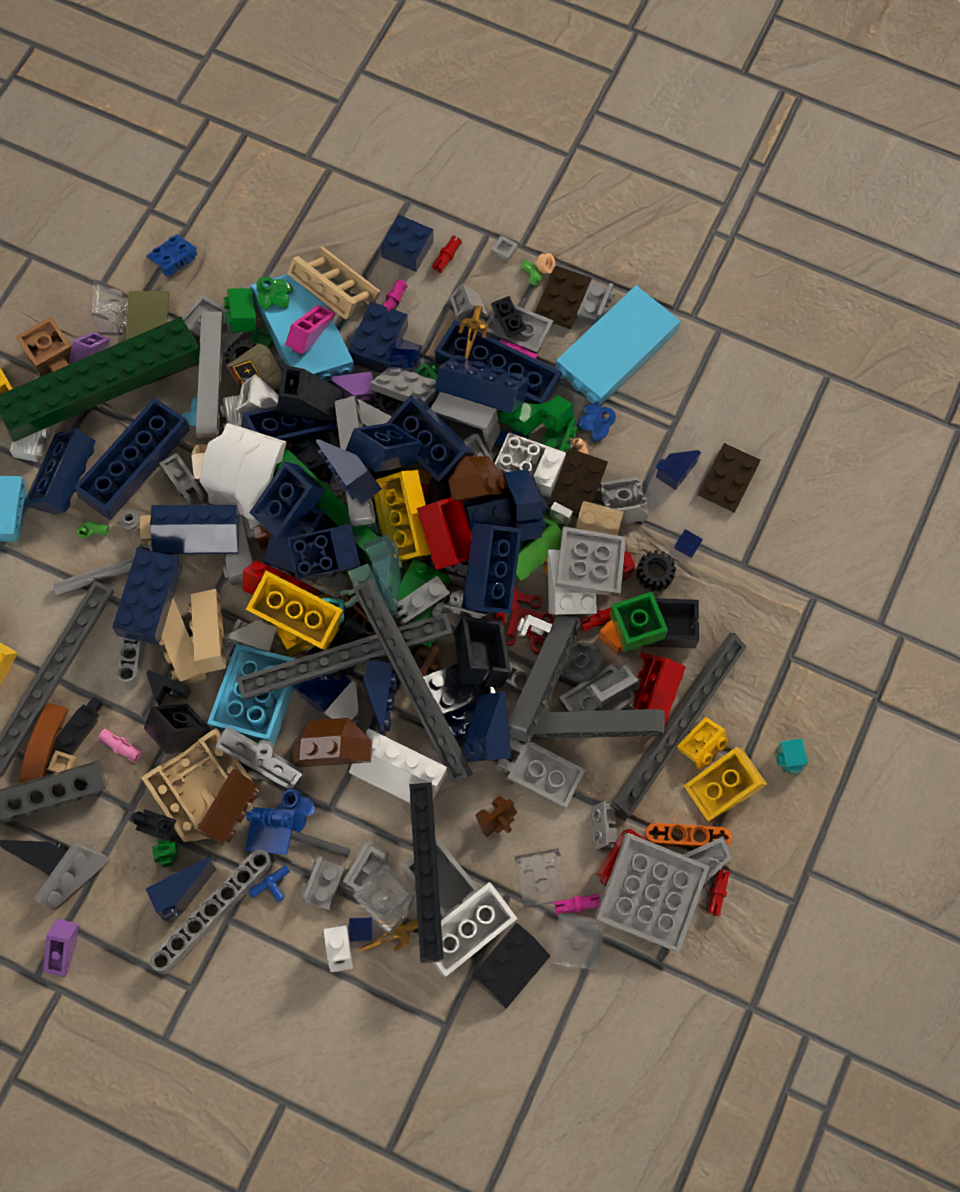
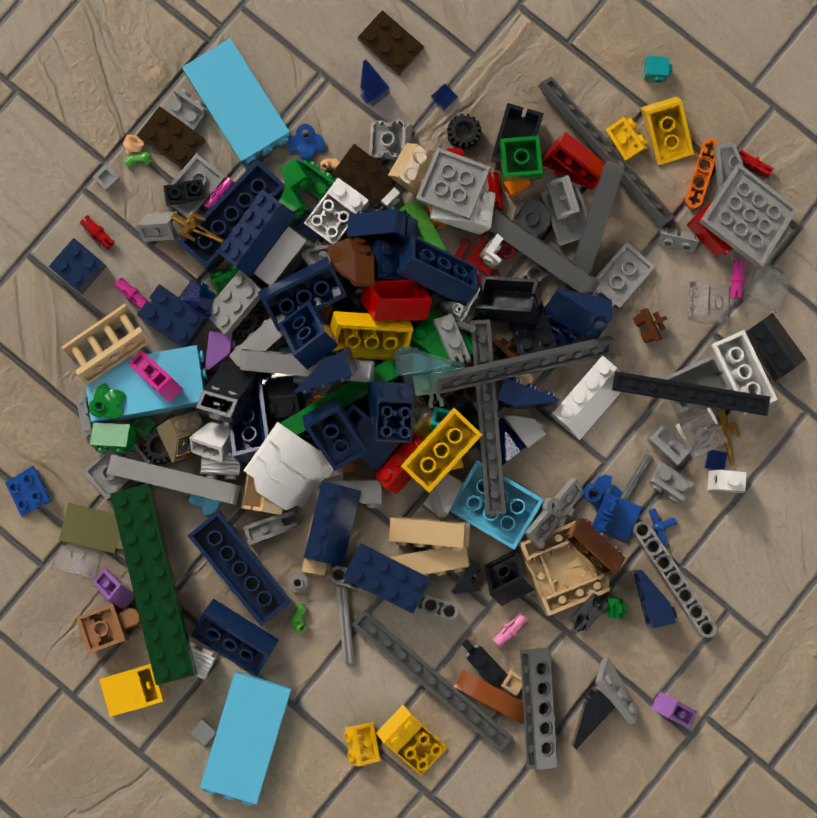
camera: 75 degrees left, 15 degrees up
reddish brown wedge [290,718,372,767] -> none

